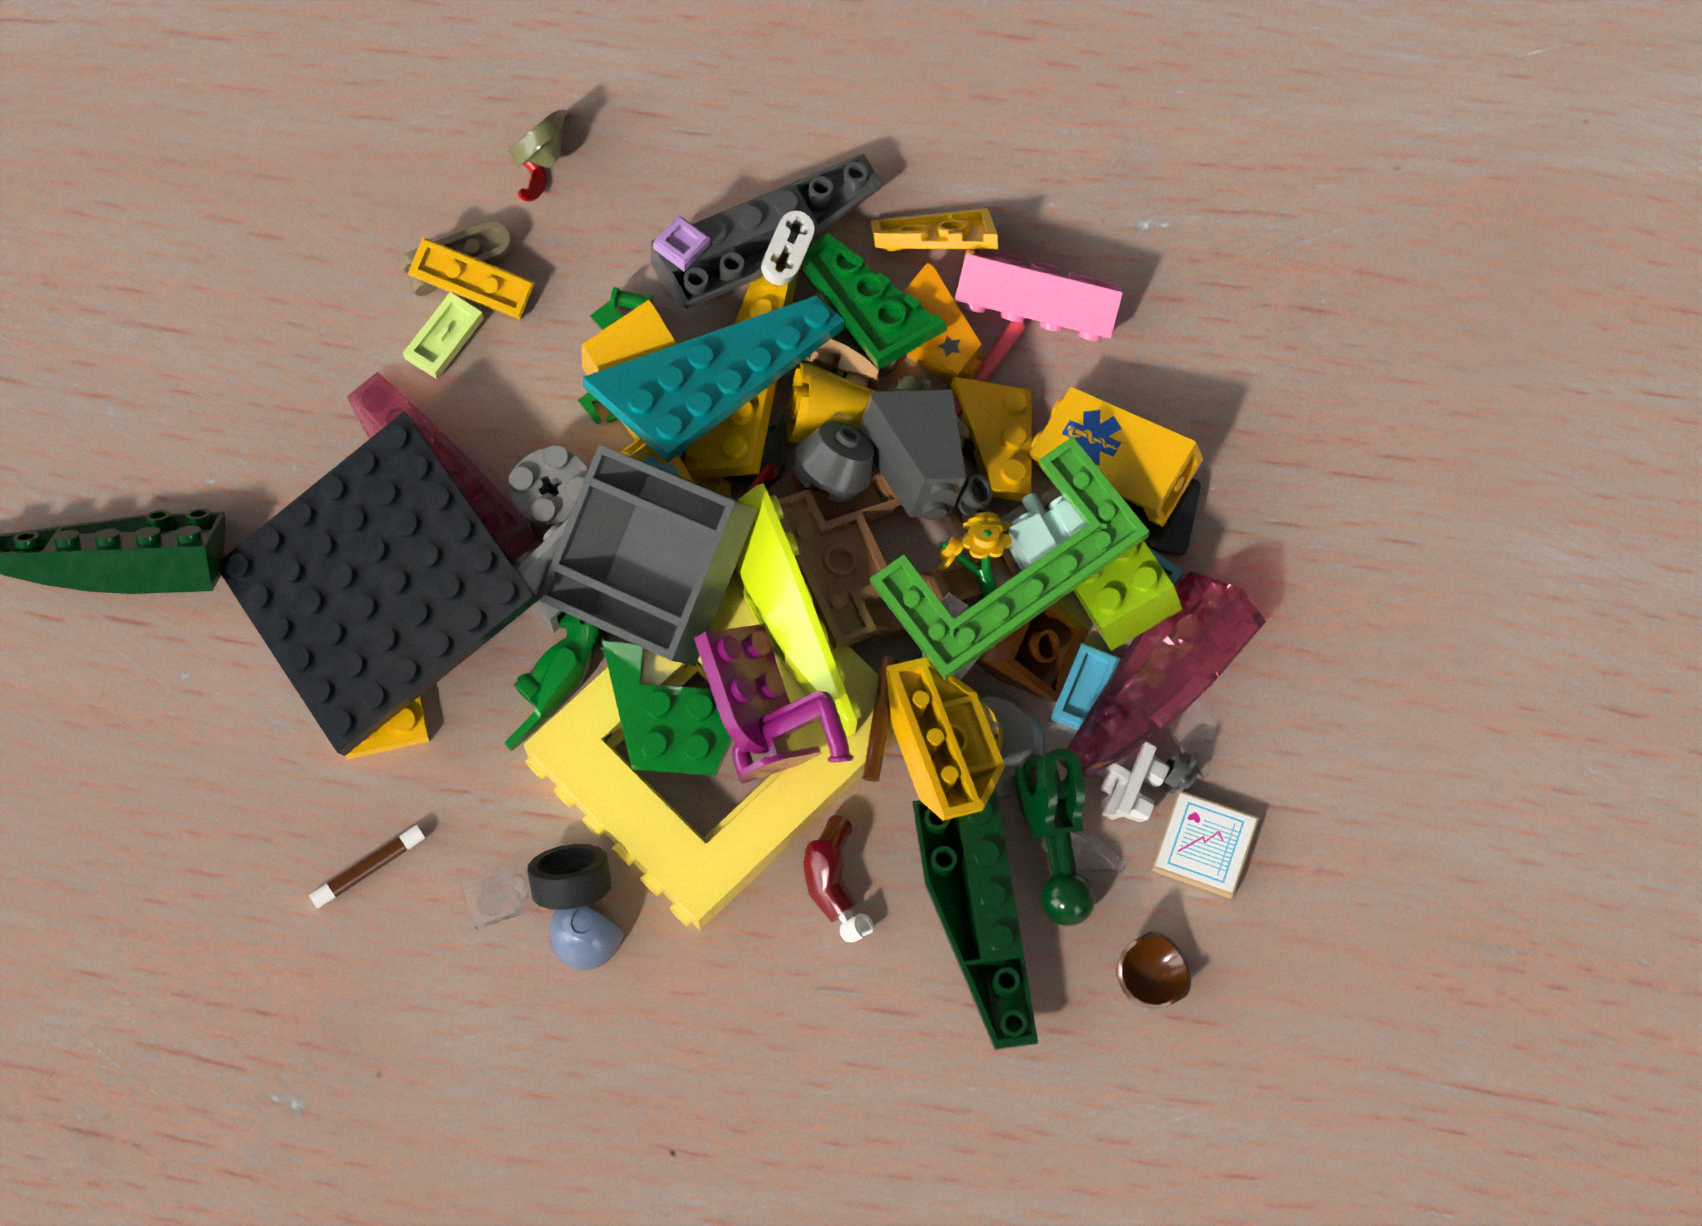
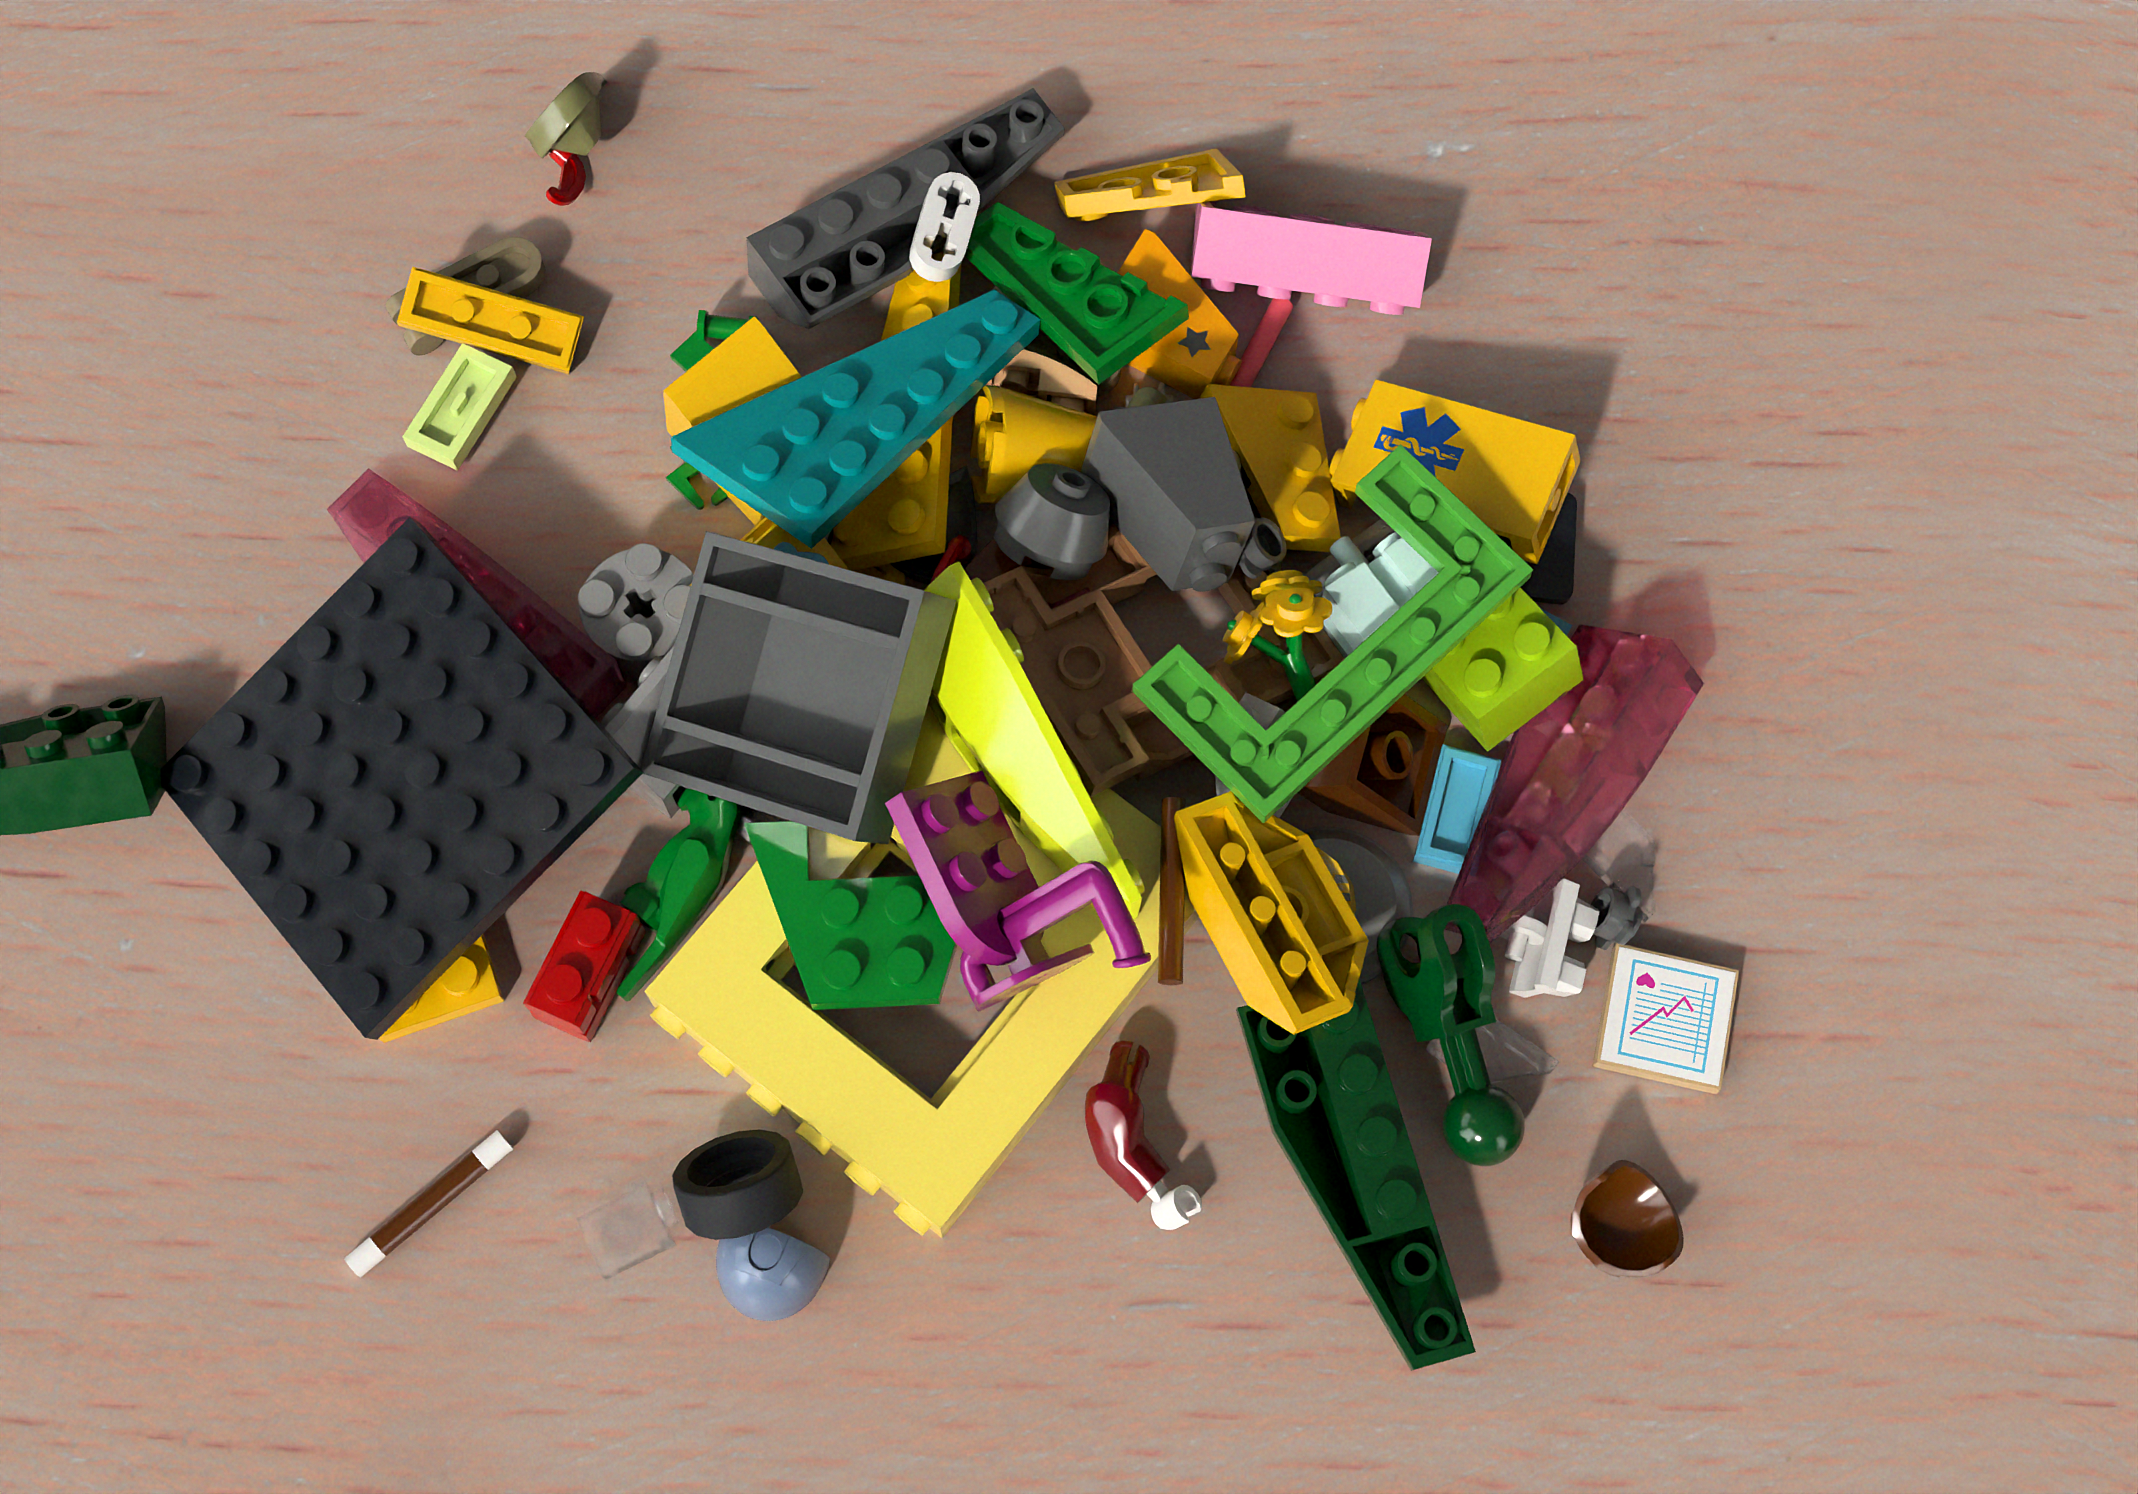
camera: 10 degrees left, 0 degrees up
lavender tile [653,215,710,272] -> none
none -> red brick [523,890,646,1043]

